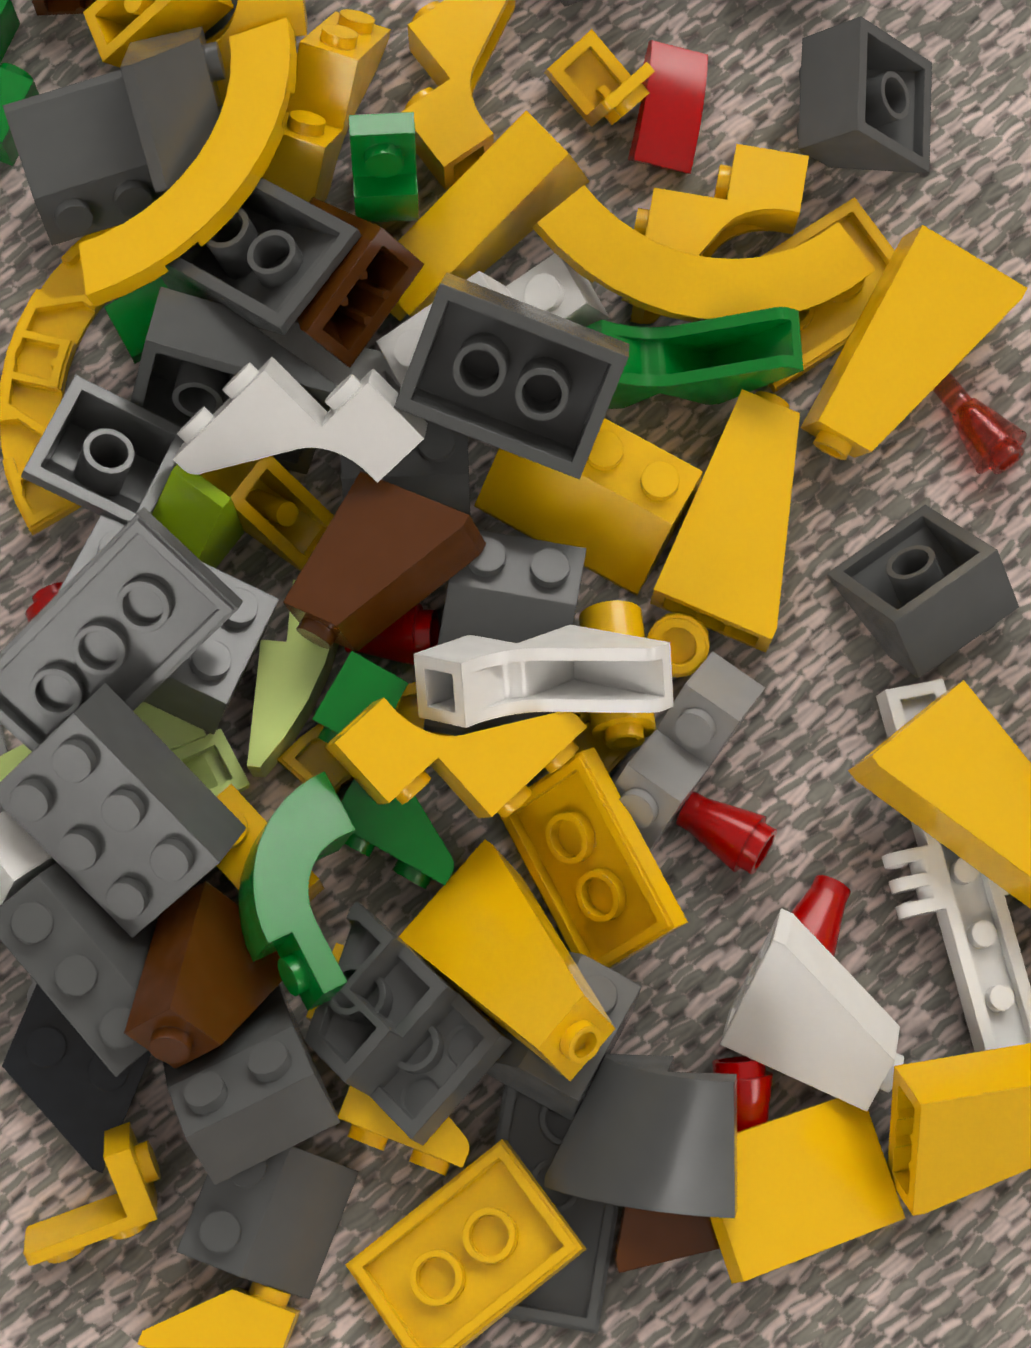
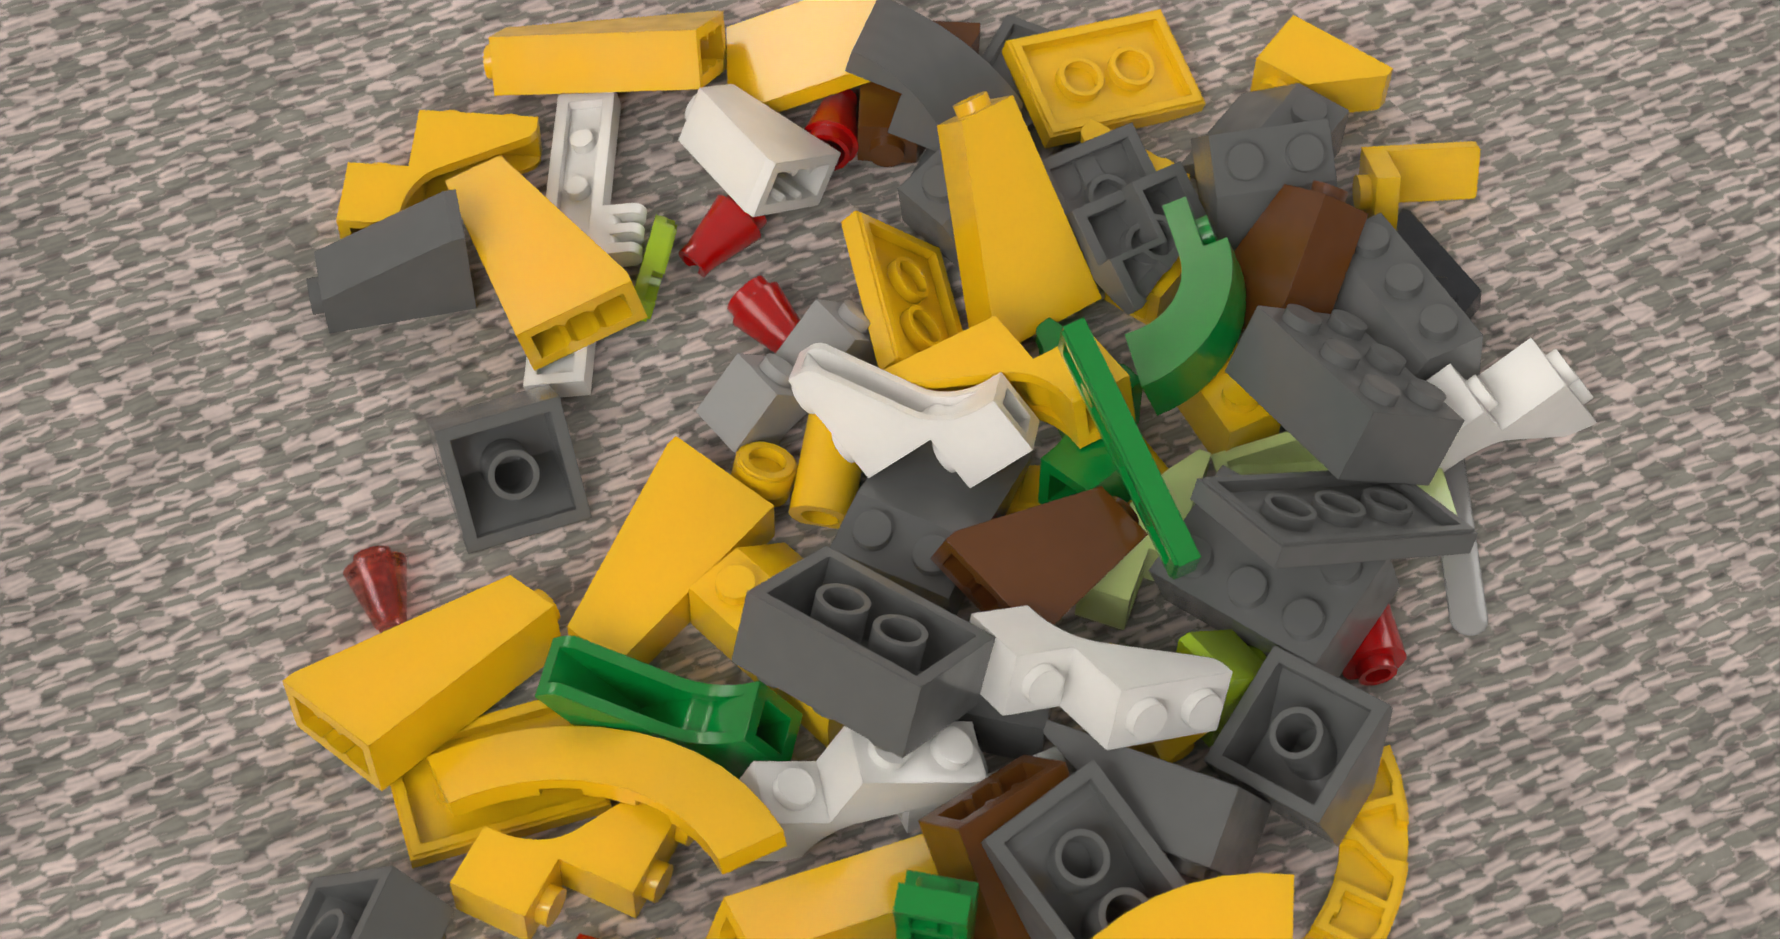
camera: 165 degrees left, 20 degrees down
none -> lime tile [634,214,678,322]
none -> green tile [1058,317,1201,580]

